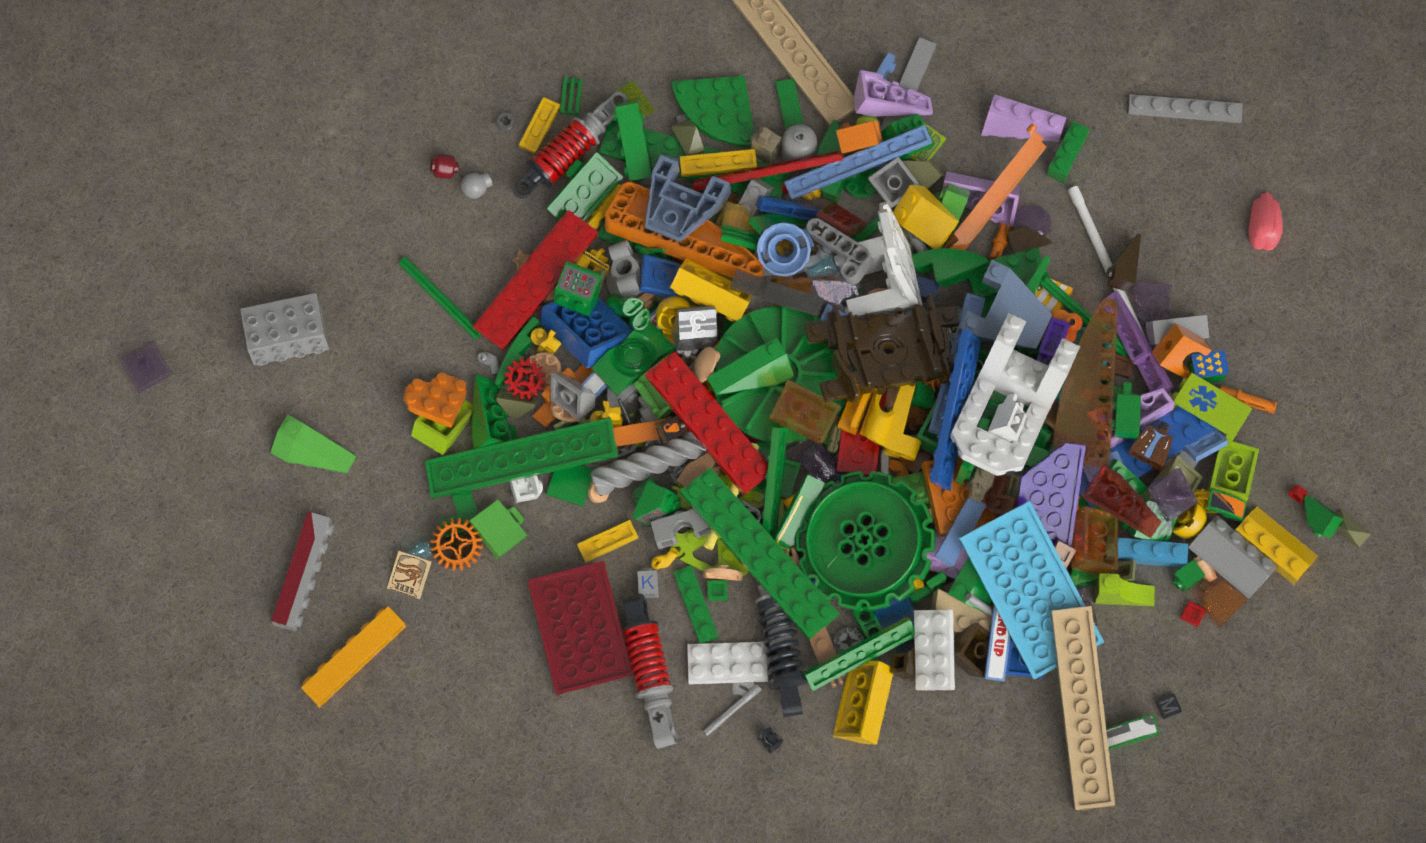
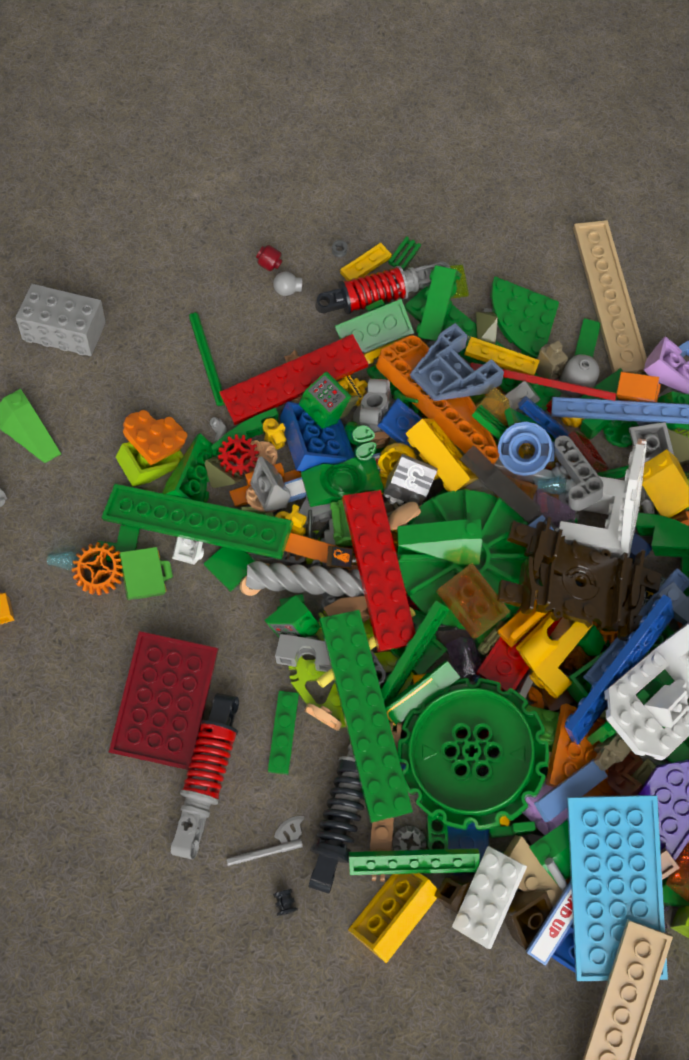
camera: 20 degrees right, 5 degrees down
sticker [387,551,431,599] -> none
yellow plate [577,520,639,563] -> none
light grey brick [637,568,659,598] -> none
yellow arm [651,548,679,570] -> none
white plate [688,642,768,684] -> none
green plate [707,580,728,602] -> none

